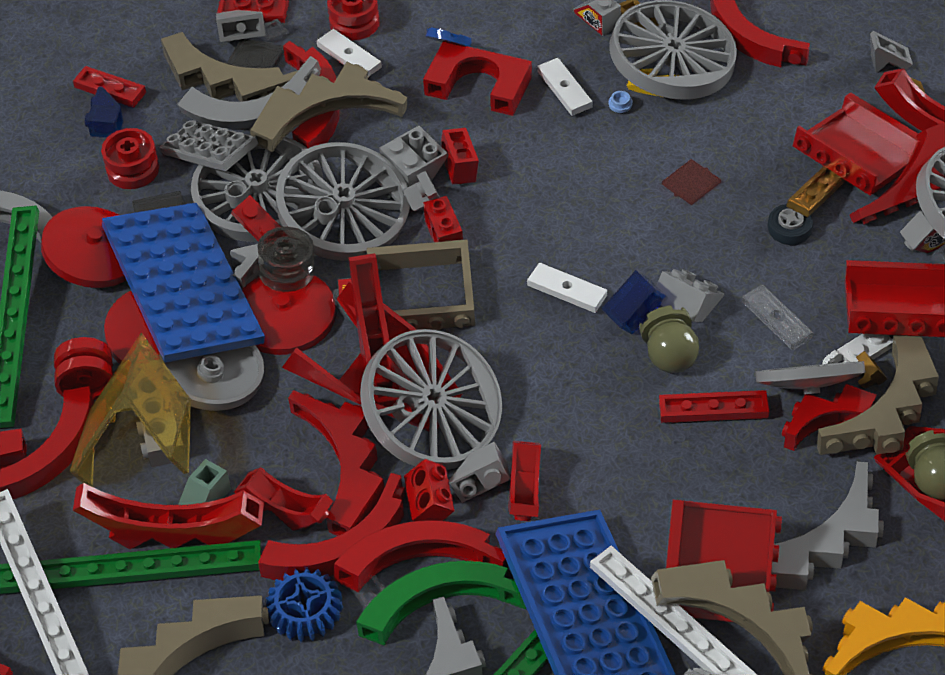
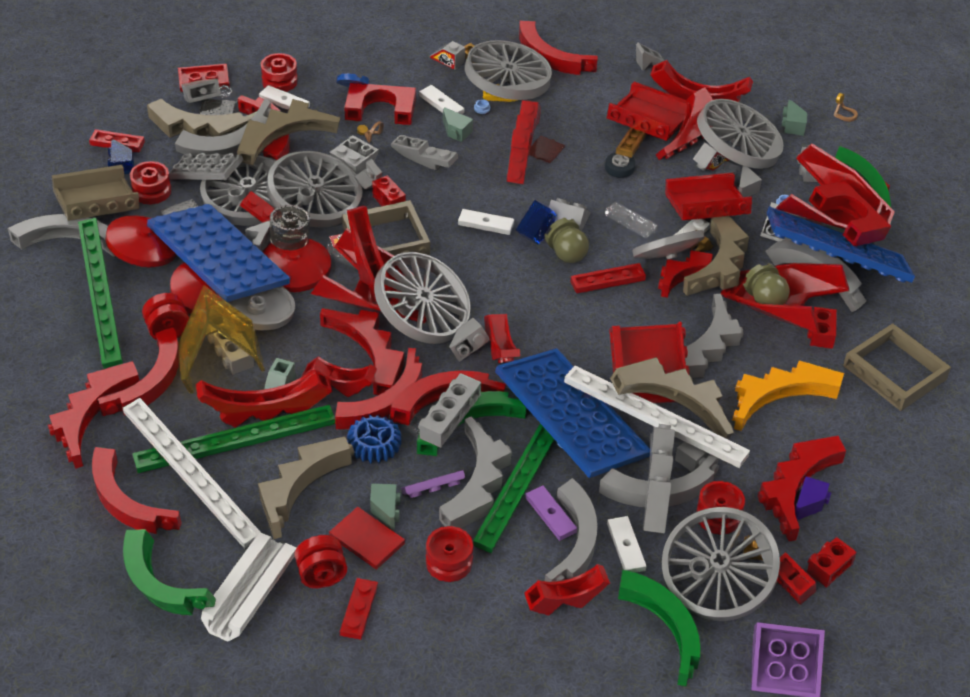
camera: 20 degrees left, 5 degrees down
red brick [404,459,454,522] -> none
red brick [441,128,479,185] -> none
none -> dark tan panel [52,165,139,221]
none -> medium nougat piece [357,121,384,143]
none -> light grey slope [391,135,458,170]
none -> light grey brick [418,373,481,448]
none -> sand green slope [443,107,473,142]
none -> red arch [506,100,541,184]

